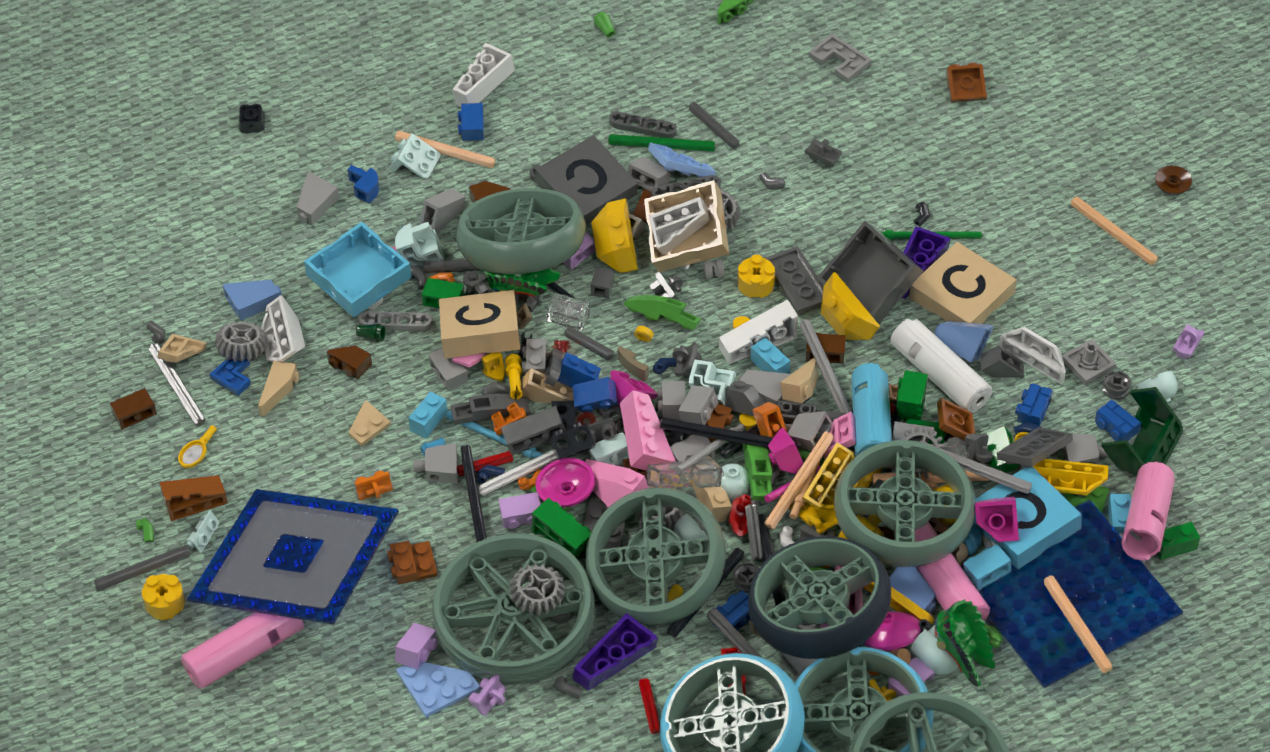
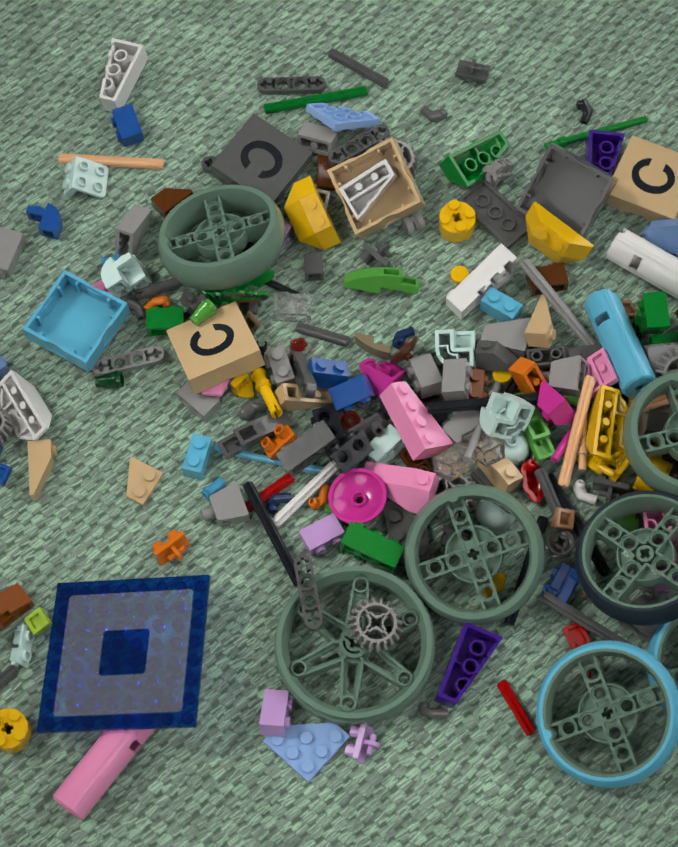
camera: 15 degrees left, 15 degrees up
reddish brown slope [327,345,372,379] -> none
dark orange plate [387,540,438,585] -> none
yellow tile [634,326,654,342] -> none
dark grey hips [672,342,702,378] -> none
none -> lime tile [24,607,52,636]
none -> bright green cone [189,299,217,326]
none -> dark grey beam [294,554,323,632]
none -> reddish brown dish [390,336,418,365]
none -> green wedge [439,130,509,188]
none -> light aqua brick [479,392,535,440]
none -> light grey hips [483,158,514,186]
none -> medium nougat slope [550,507,575,530]

